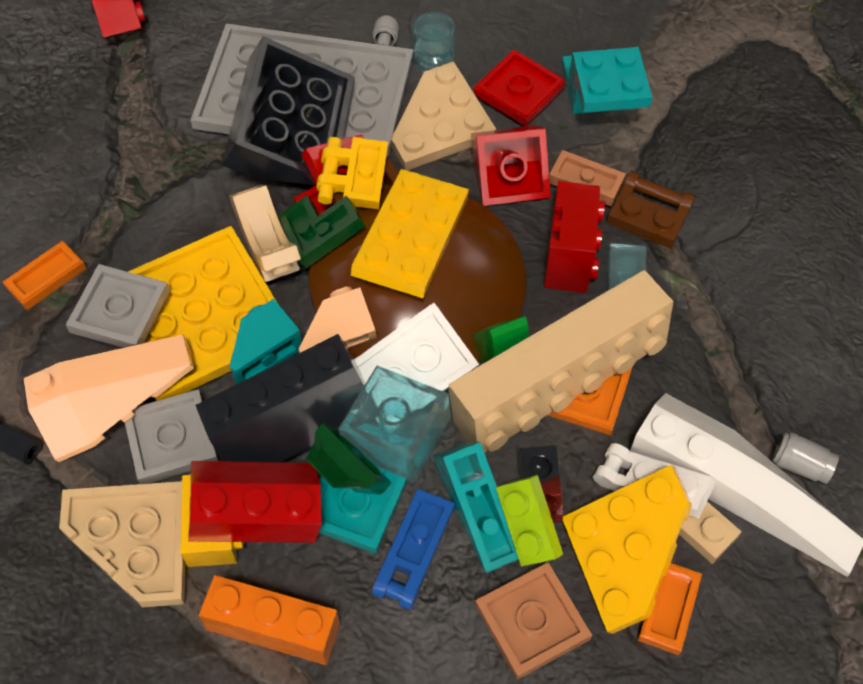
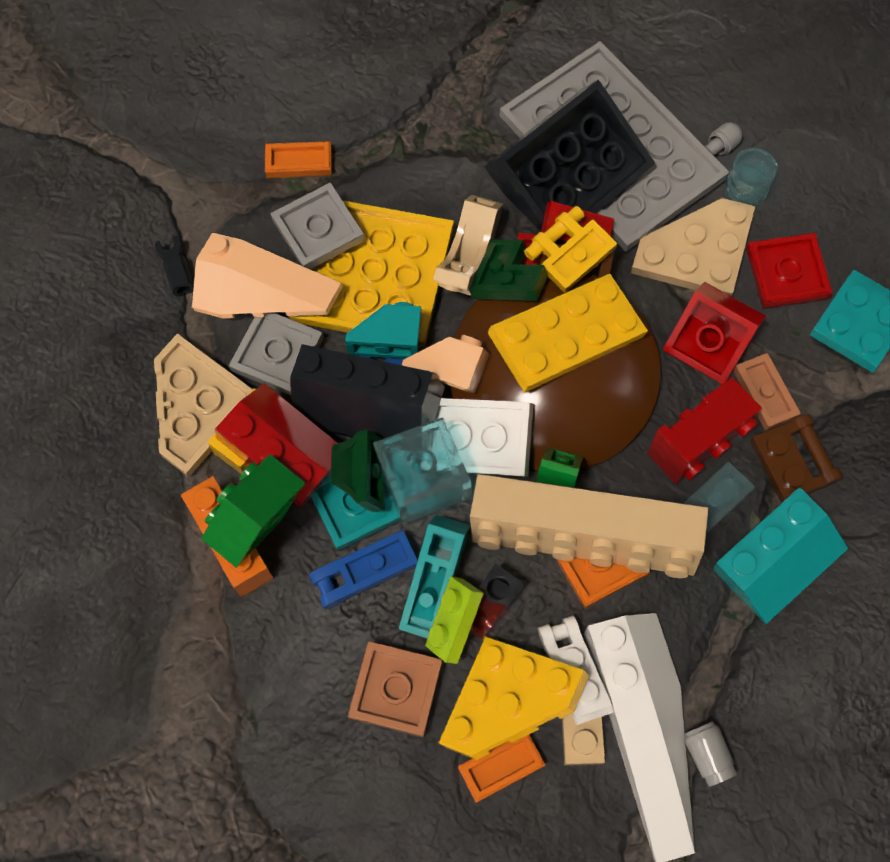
camera: 45 degrees right, 10 degrees up
none -> green brick [201,454,305,568]
none -> teal slope [712,487,848,625]

